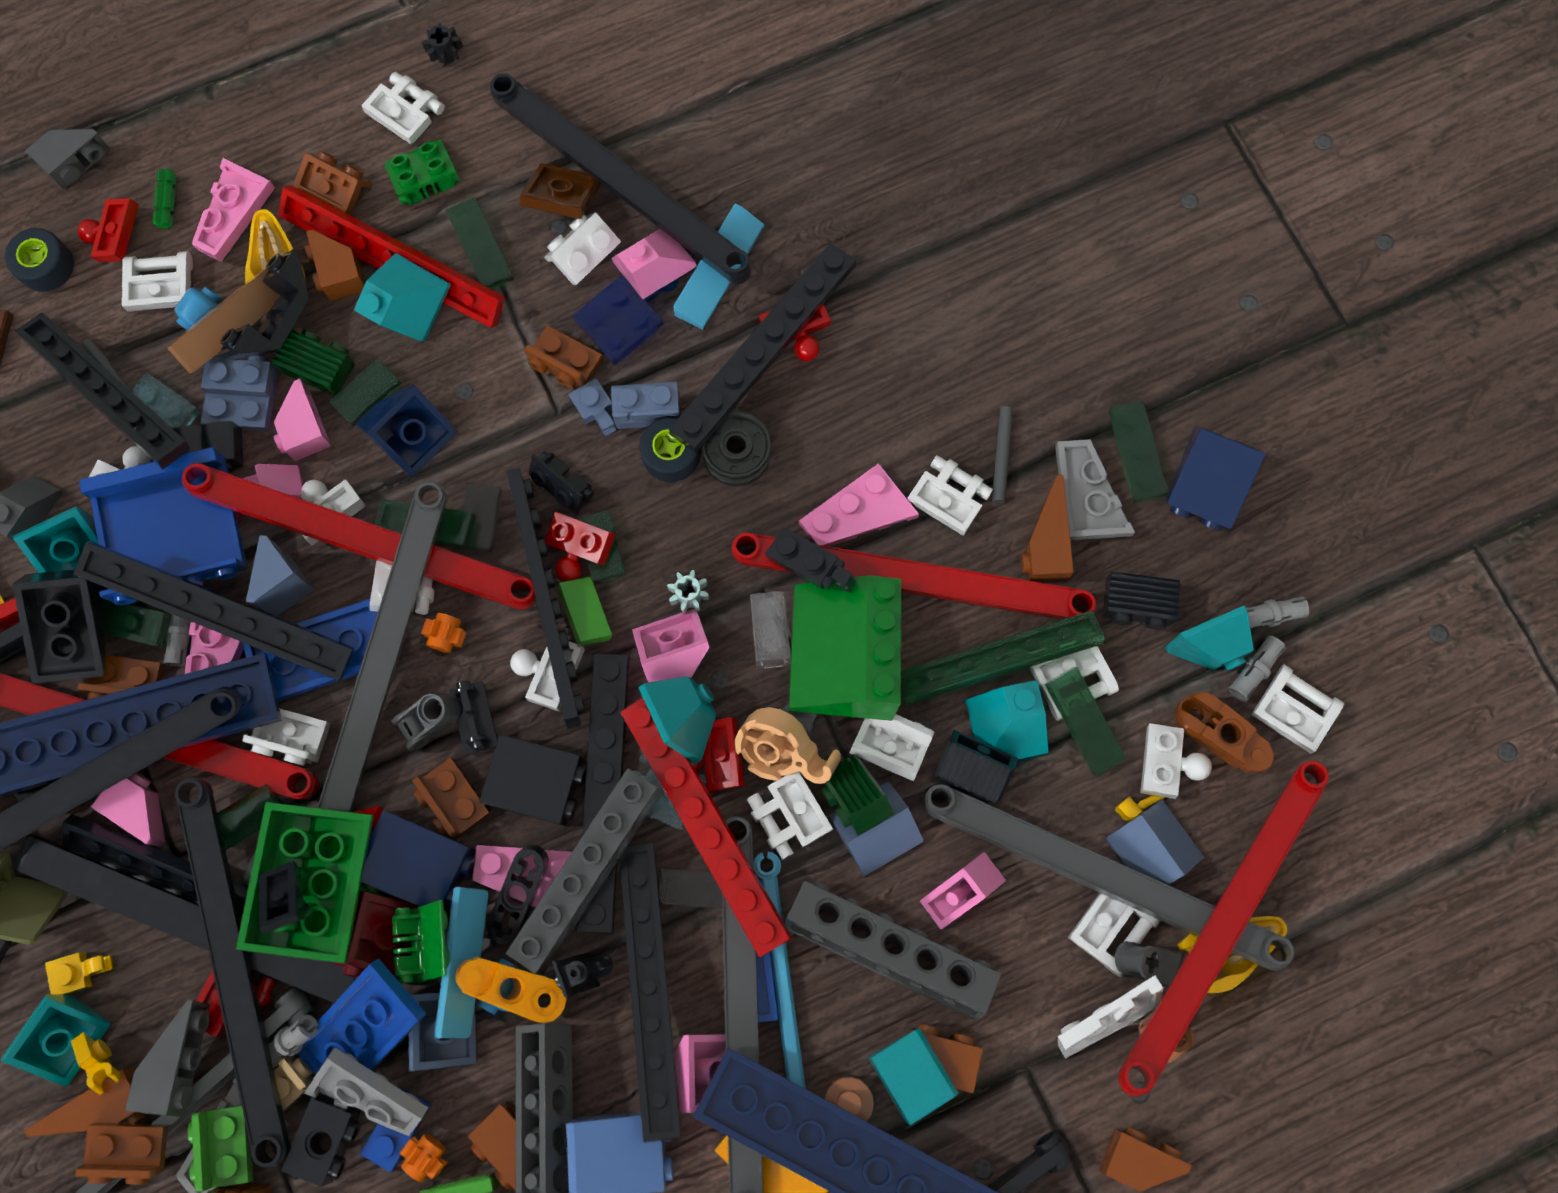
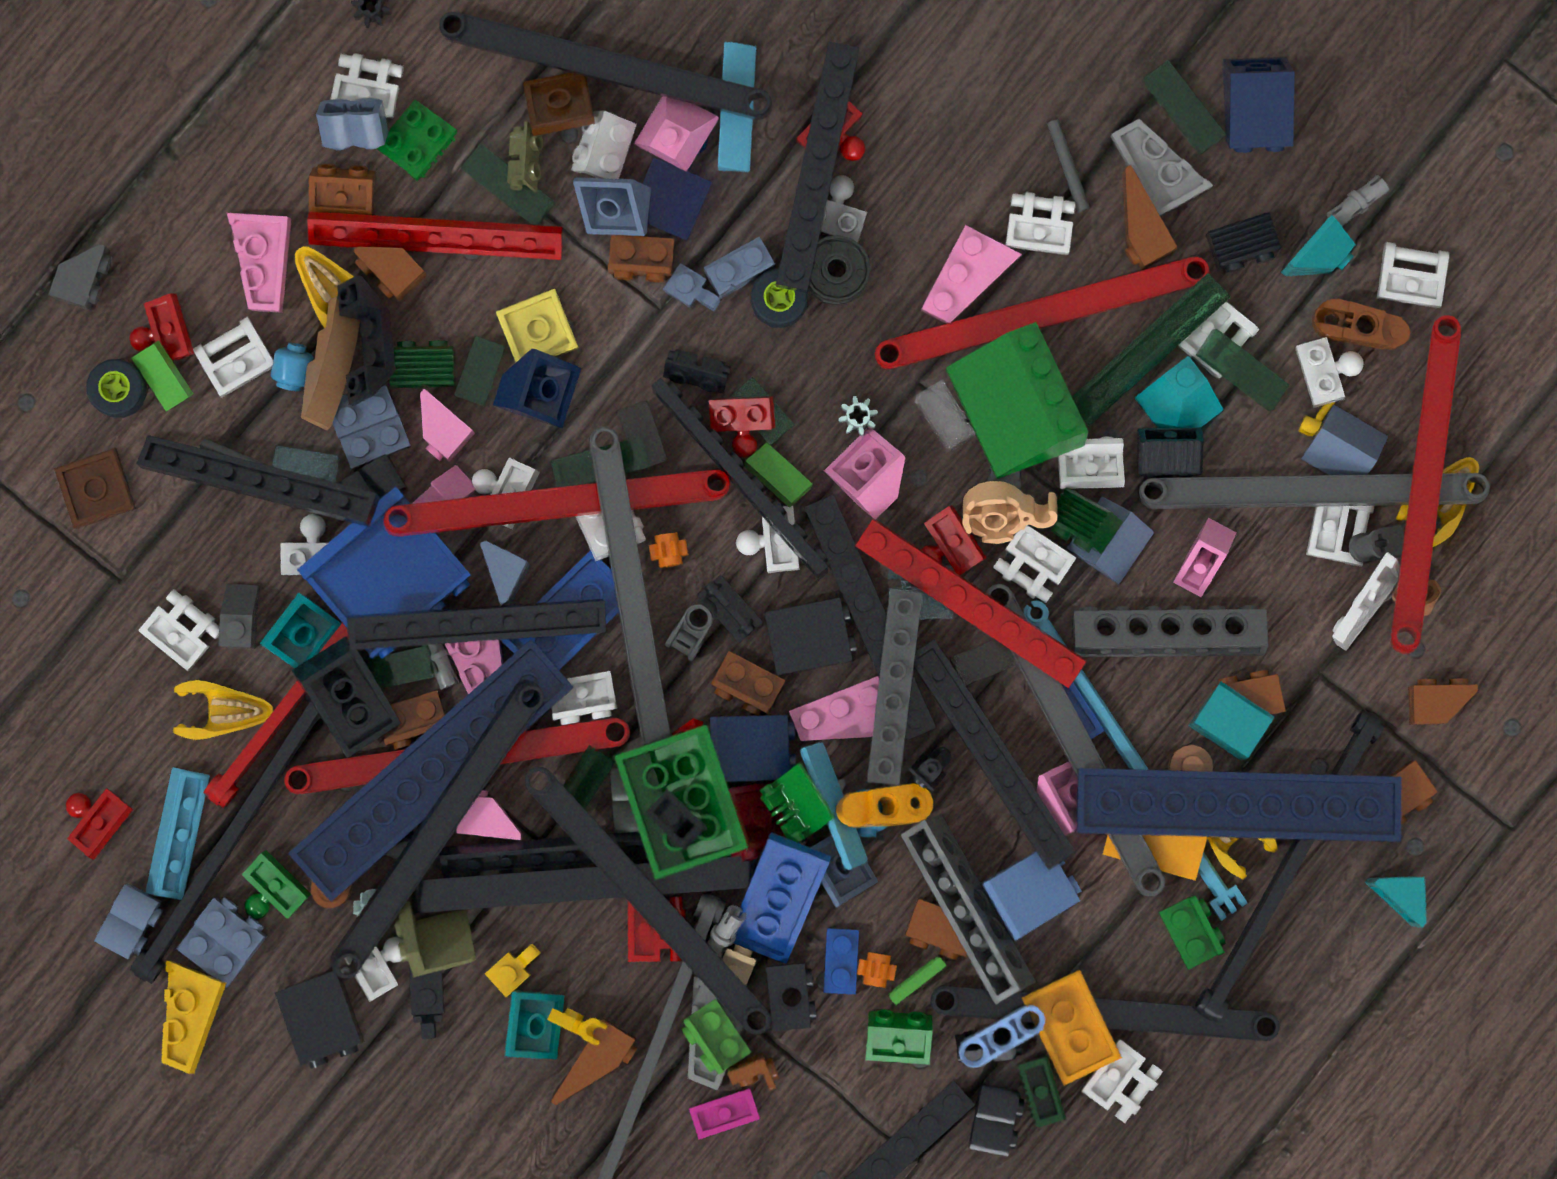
camera: 30 degrees left, 10 degrees up
dark orange bracket [75,1123,168,1185] -> none
dark grey slope [125,1000,210,1117] -> none
green axle [153,168,177,229] -> none
light grey wing [304,1048,429,1136] -> none
teal slope [354,253,451,342] -> none
black beam [487,845,549,944] -> none
teal slope [638,676,716,764] -> none
black hinge [765,527,856,593] -> none
light grey pin [1228,635,1286,702] -> none
none -> bright green tile [131,340,194,411]
none -> sand blue brick [316,98,389,150]
none -> light yellow plate [496,288,578,362]
none -> olive hinge [507,121,543,192]
none -> sand blue slope [573,178,651,236]
none -> light grey plate [821,175,867,242]

